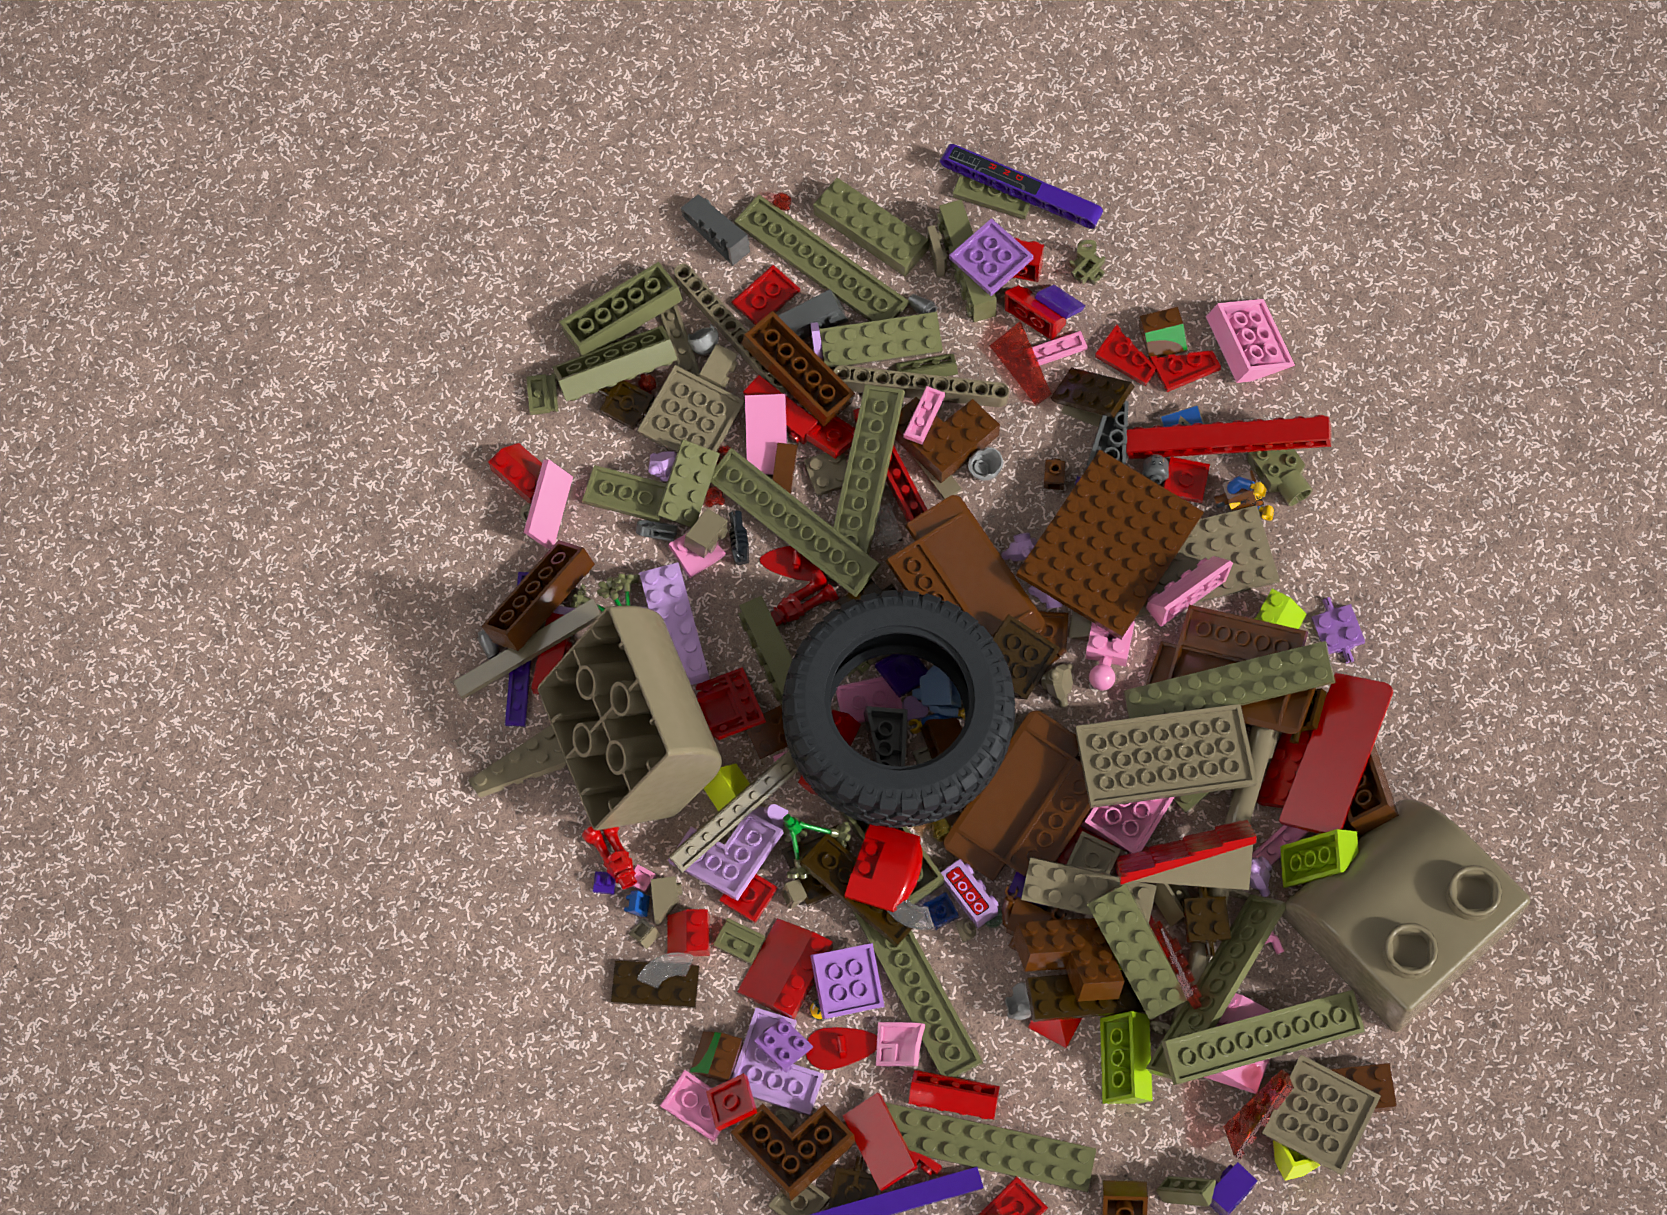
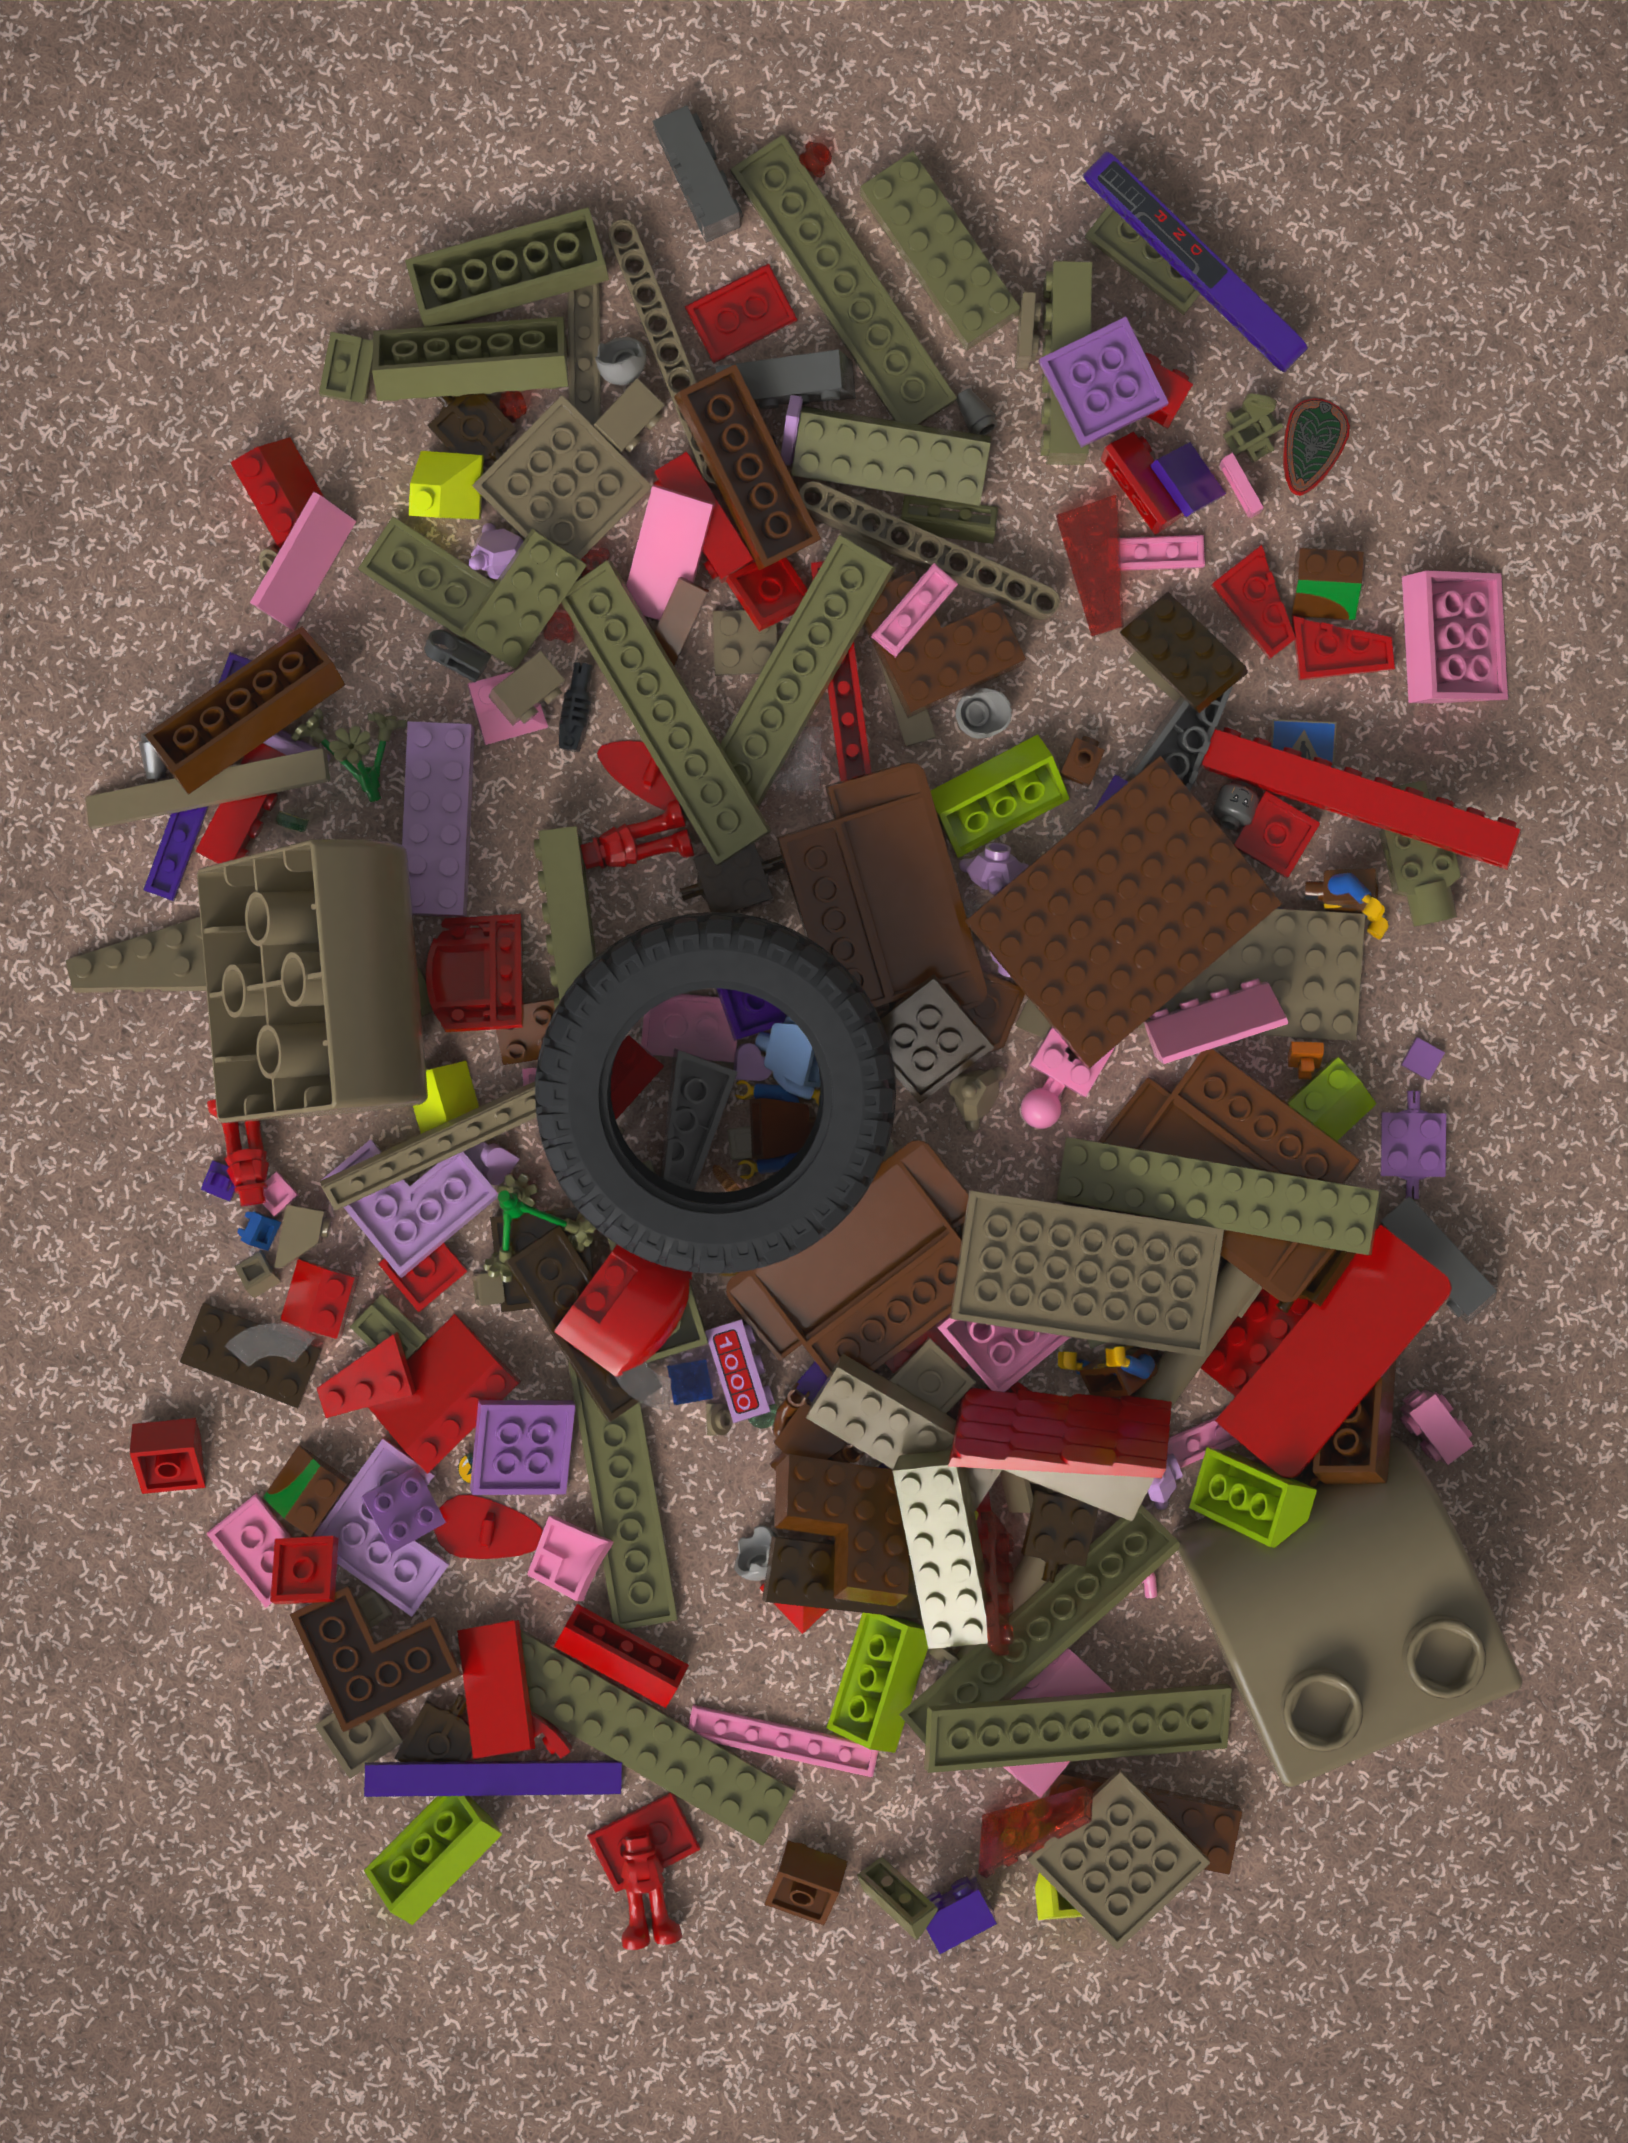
camera: 10 degrees right, 20 degrees up
none -> red slope [130,1418,206,1494]
none -> red wing [316,1332,416,1418]
none -> neon yellow slope [409,451,484,519]
none -> bright pink tile [688,1705,878,1777]
none -> lime slope [931,734,1070,858]
none -> torso [1058,1345,1159,1397]
none -> bright pink tile [1219,453,1264,518]
none -> shield [1283,398,1350,496]
none -> orange tile [1288,1041,1324,1080]
none -> dark grey wedge [1381,1196,1497,1324]
none -> bright pink brick [1399,1389,1474,1465]
none -> medium lavender tile [1401,1037,1445,1080]

